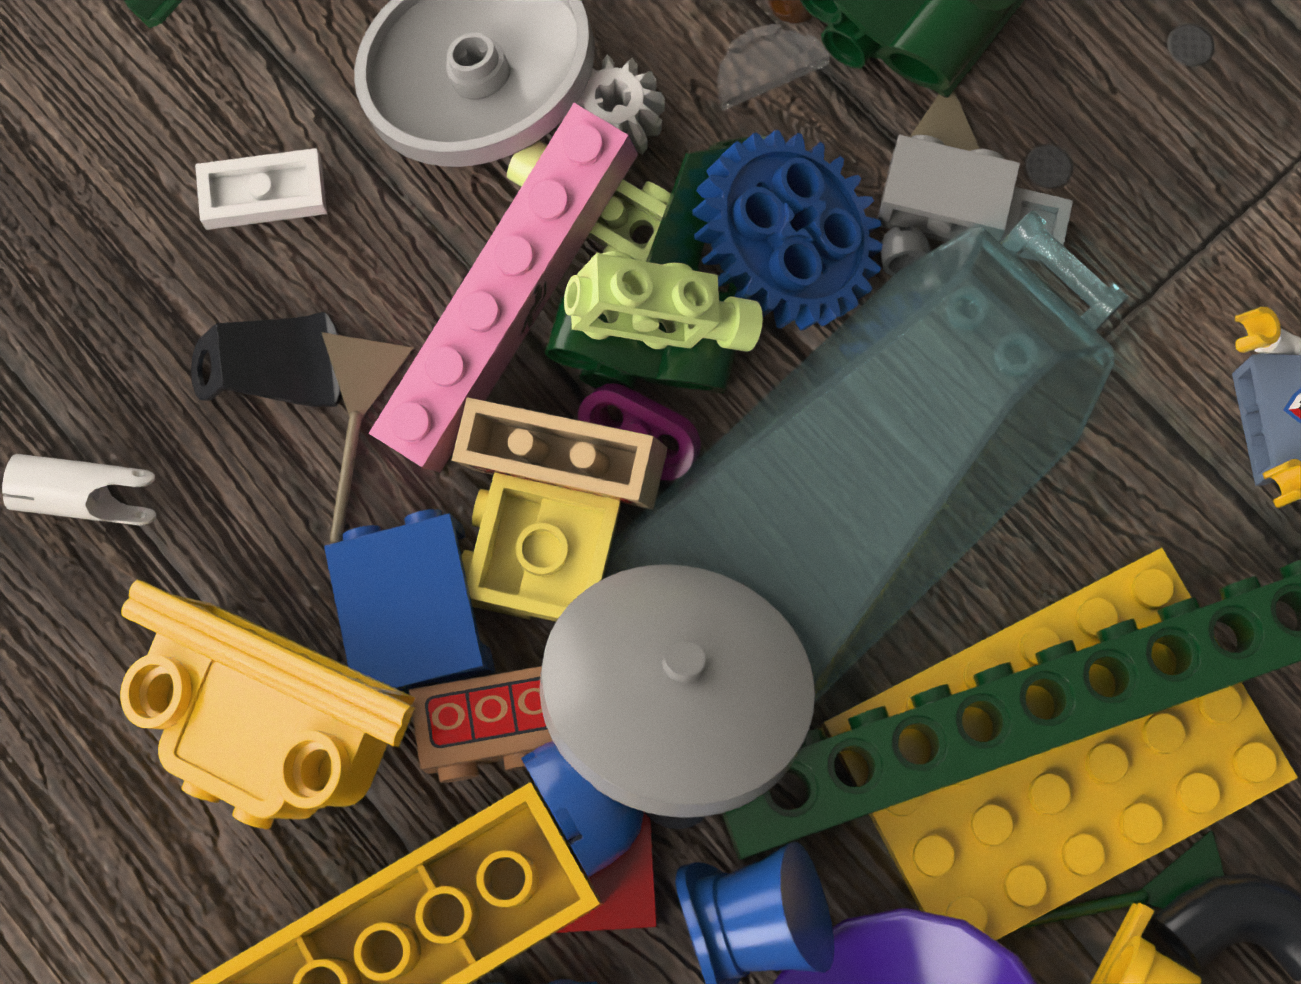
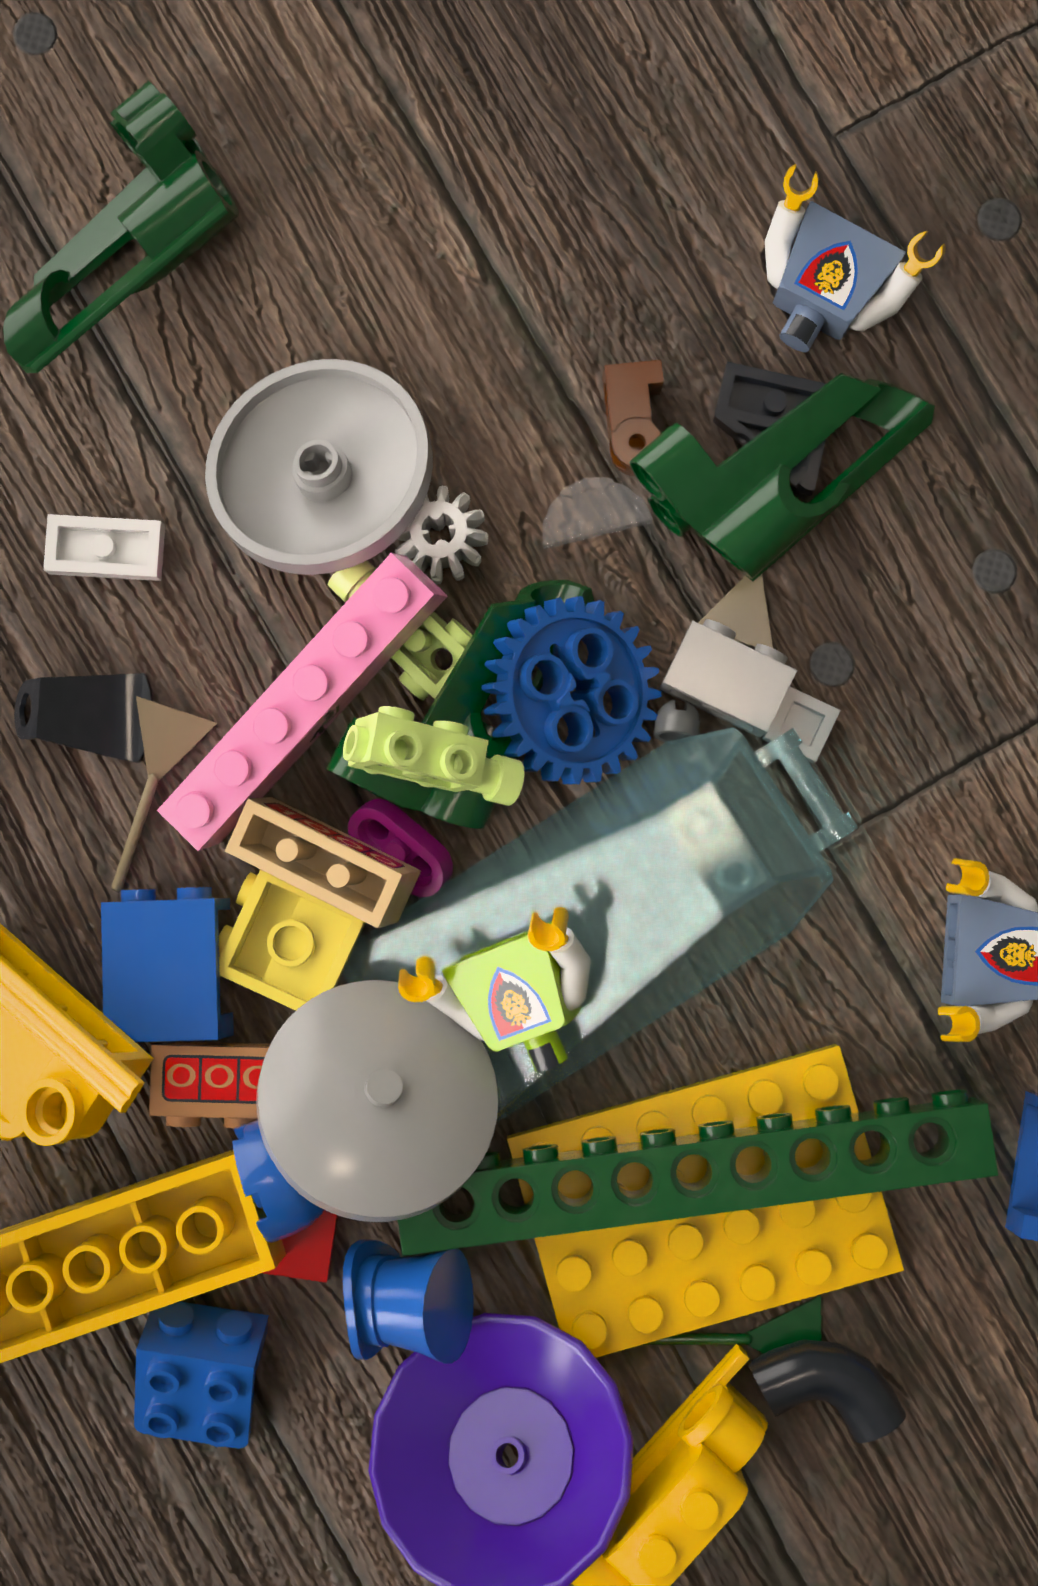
camera: 15 degrees right, 10 degrees up
none -> torso [398,907,591,1072]

